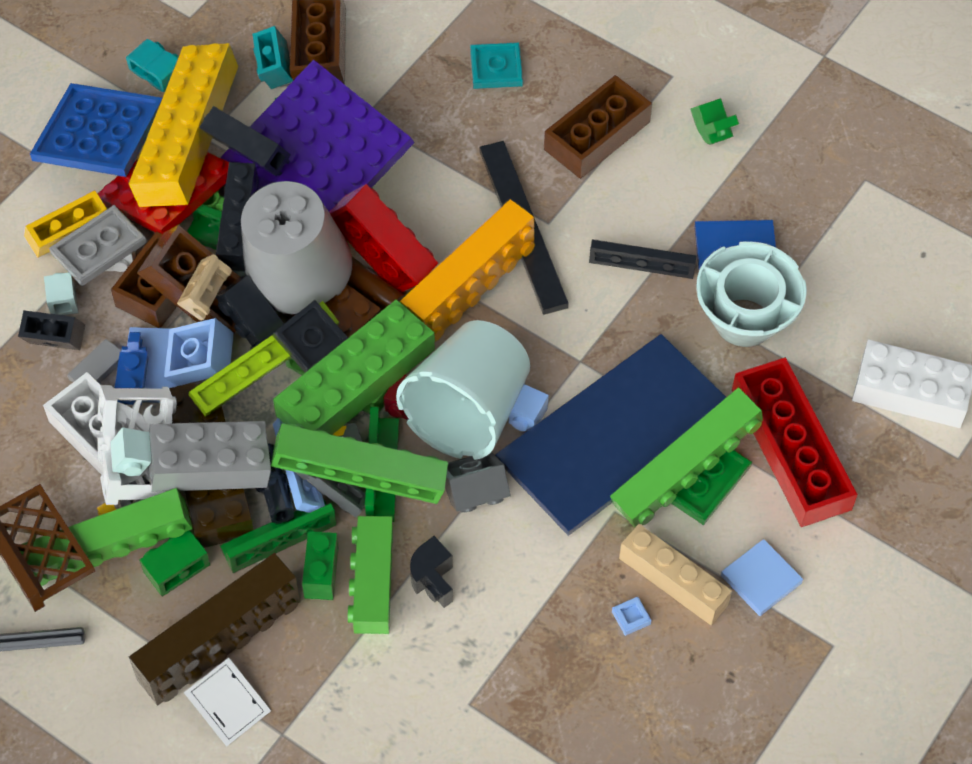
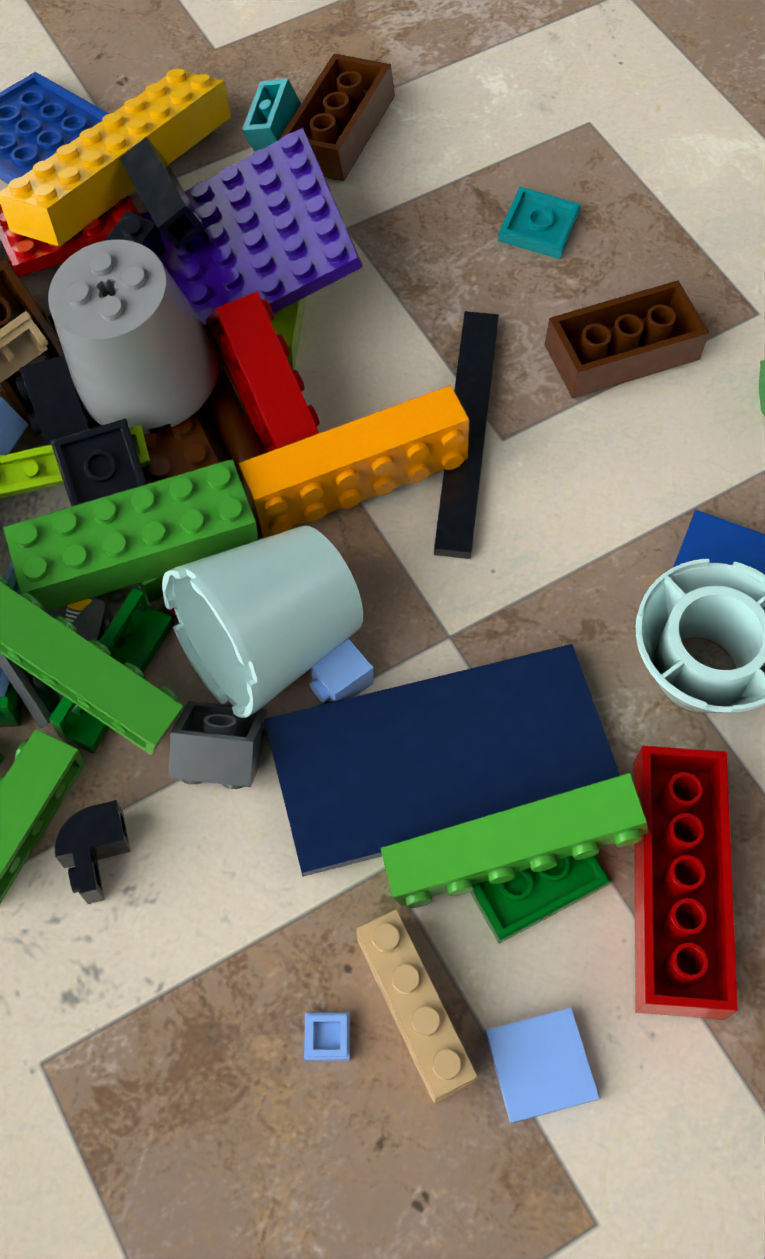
camera: 25 degrees right, 5 degrees up
teal brick [126,39,179,92] -> none
black hinge [589,239,697,279] -> none

